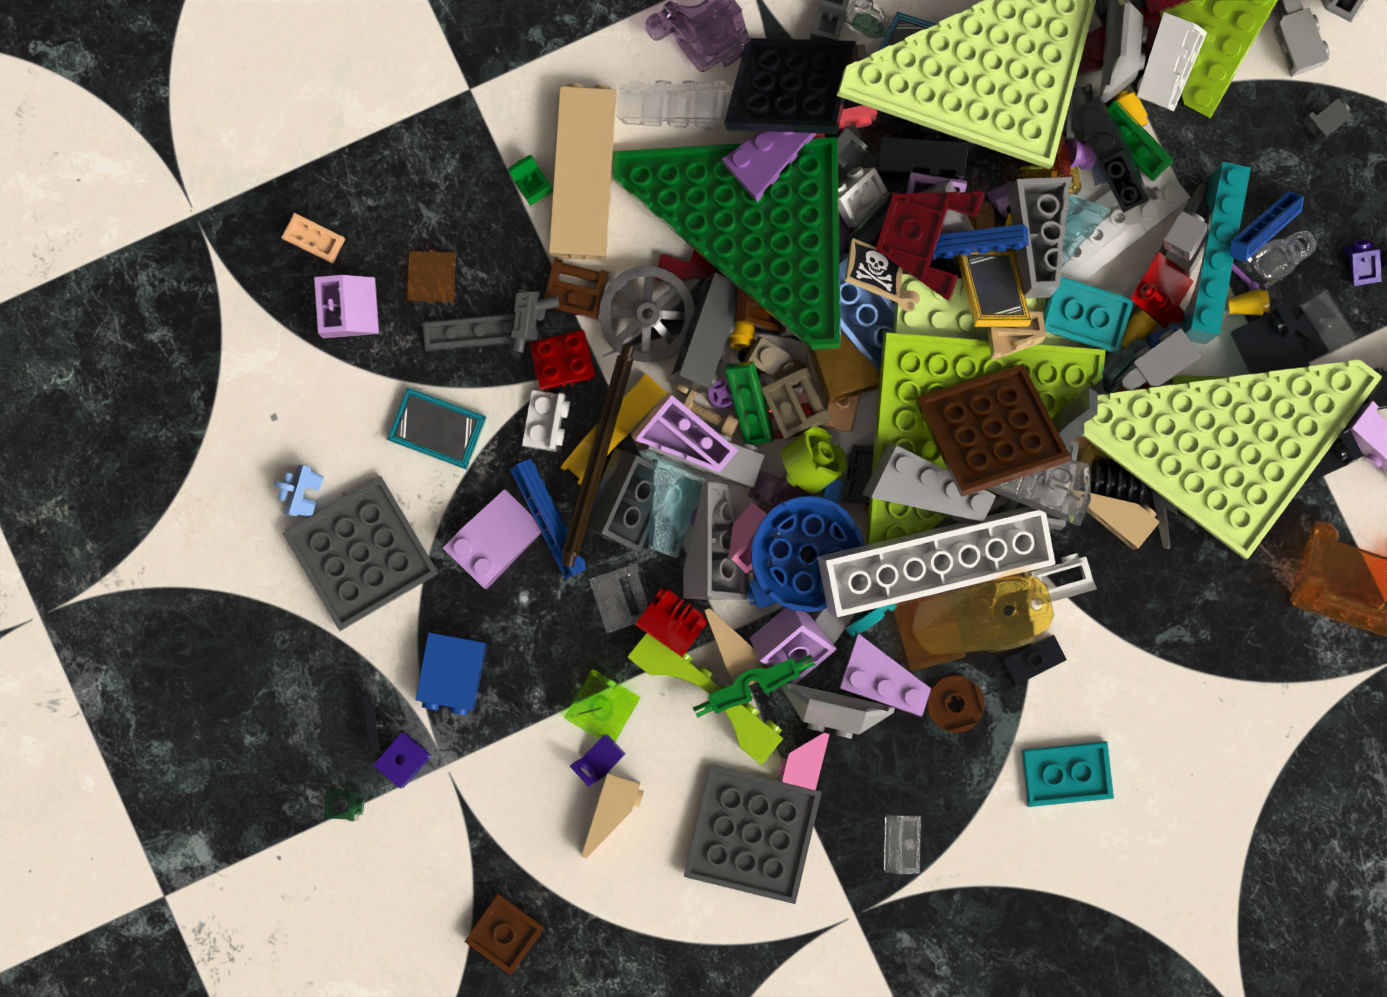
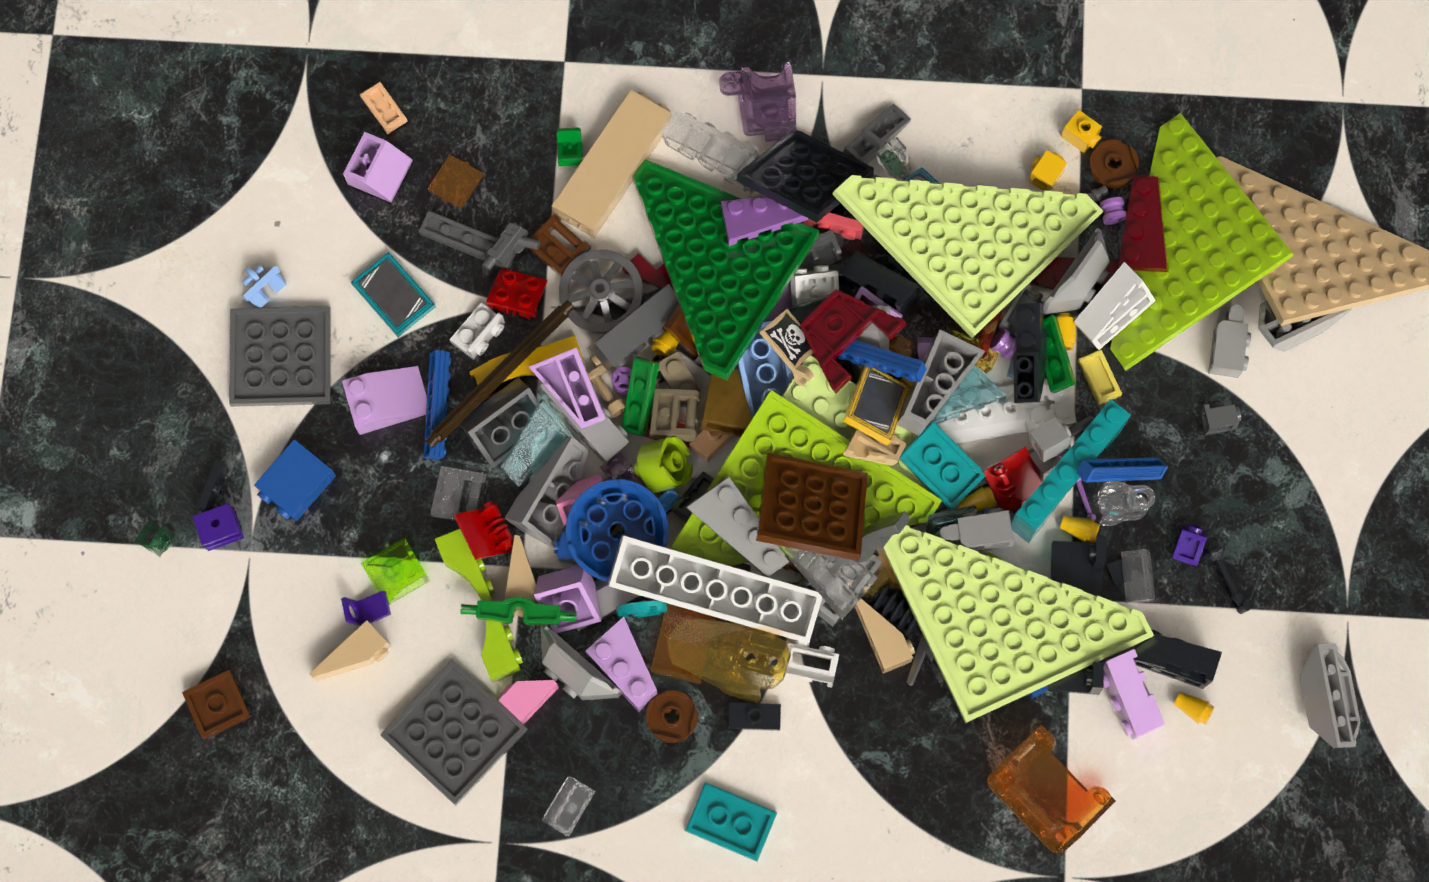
camera: 30 degrees right, 10 degrees down
none -> light yellow tile [1078,350,1122,405]

